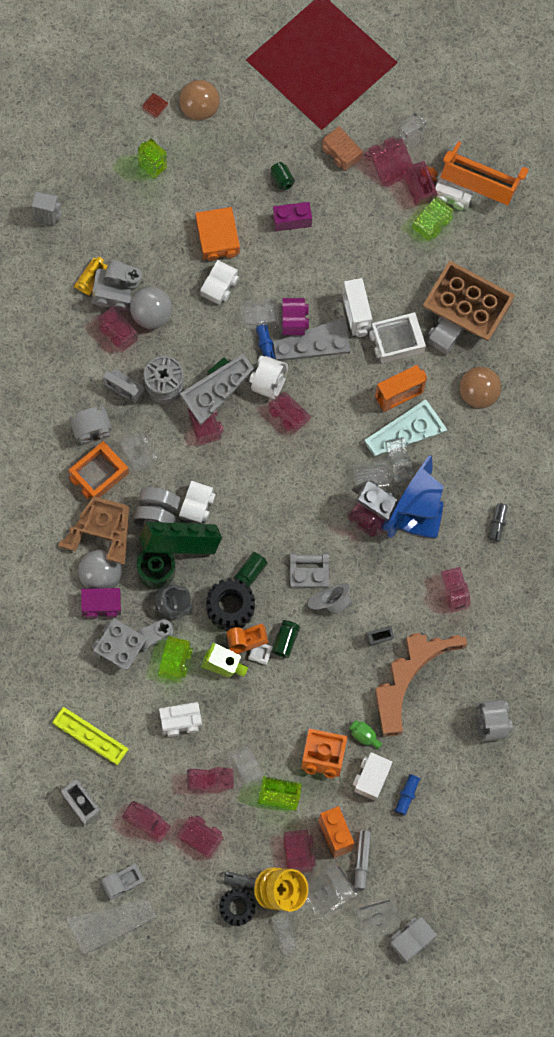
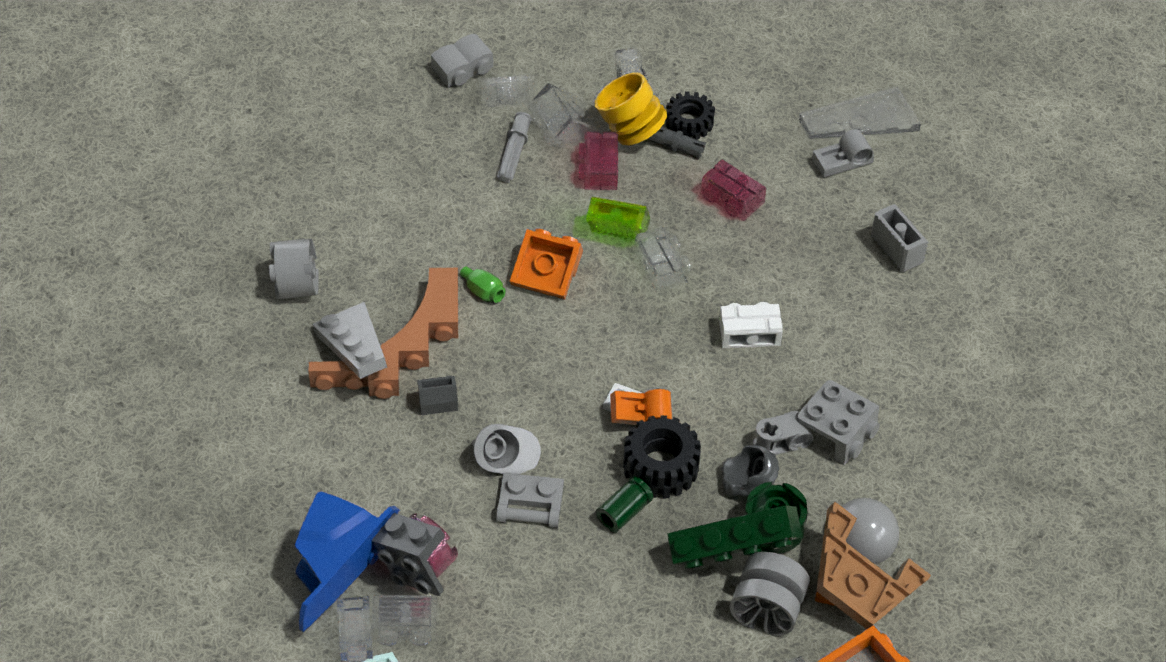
camera: 170 degrees left, 20 degrees down
neon yellow tile [52,707,129,766] -> none
magenta brick [81,588,121,619] -> none
clear pink brick [122,801,171,843] -> none
clear neon green brick [158,636,193,682] -> none
white brick [179,481,216,524] -> none
clear pink brick [187,767,234,793] -> none
lime torso [201,643,248,678] -> none
dark green piece [271,620,300,658] -> none
orange brick [318,806,354,859] -> none
white brick [353,752,392,801] -> none
blue pin [394,774,421,816] -> none
clear pink brick [441,567,471,613] -> none
dark grey axle [488,503,508,542] -> none
none -> light grey wing [312,302,387,379]

